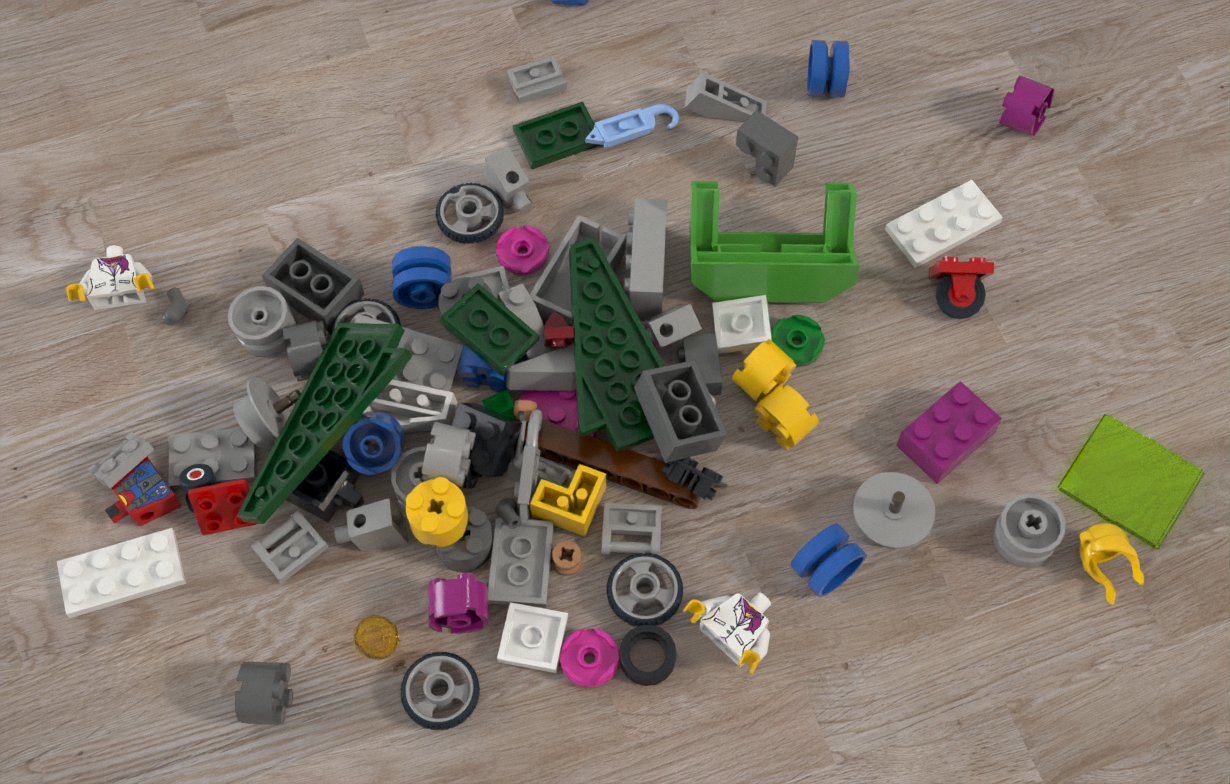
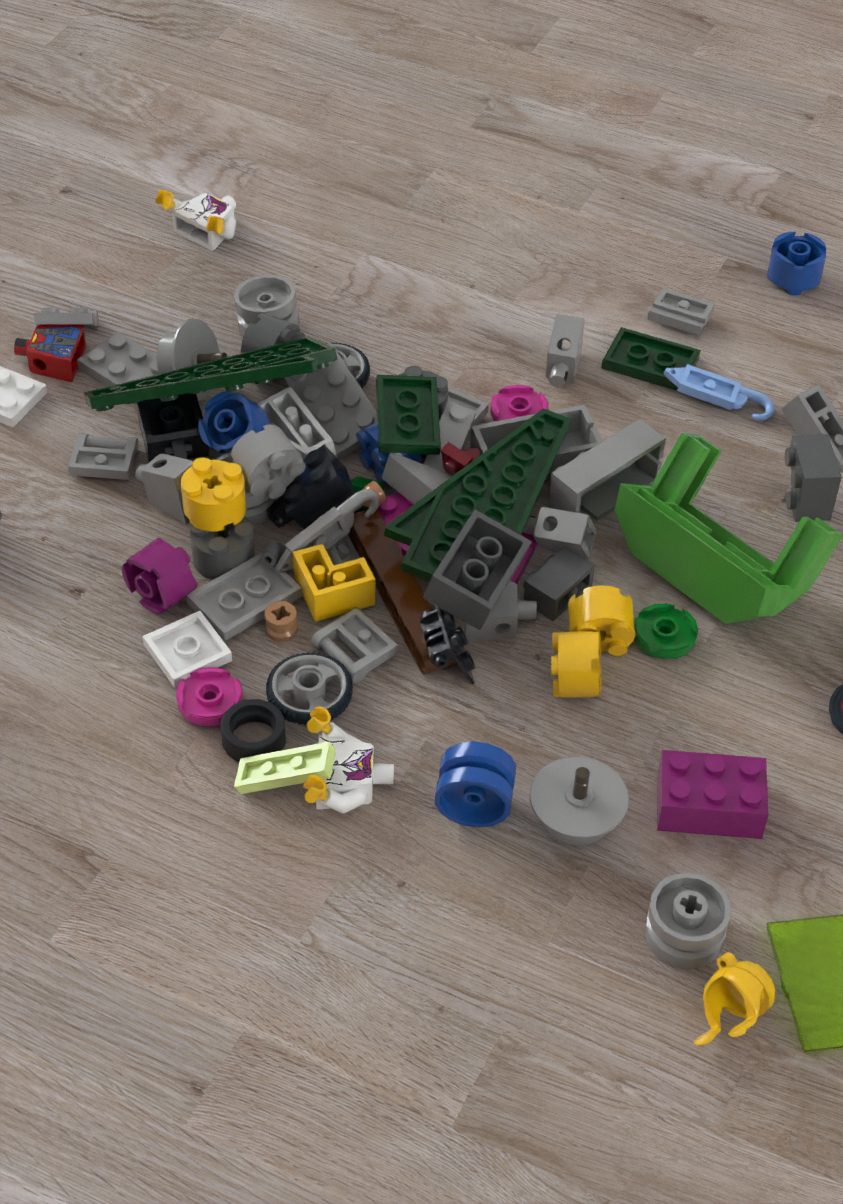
camera: 45 degrees right, 15 degrees down
dark grey arm [162,287,188,325] -> none
red plate [179,464,258,535] -> none
dark grey brick [262,238,364,332] -> none
clear yellow hair [353,615,400,661] -> none
blue wheel [392,246,452,309] -> none
light grey wheel [401,652,480,730] -> none
light grey wheel [436,183,504,244] -> none
white plate [712,295,772,354] -> none
none -> yellowish green plate [234,741,336,794]

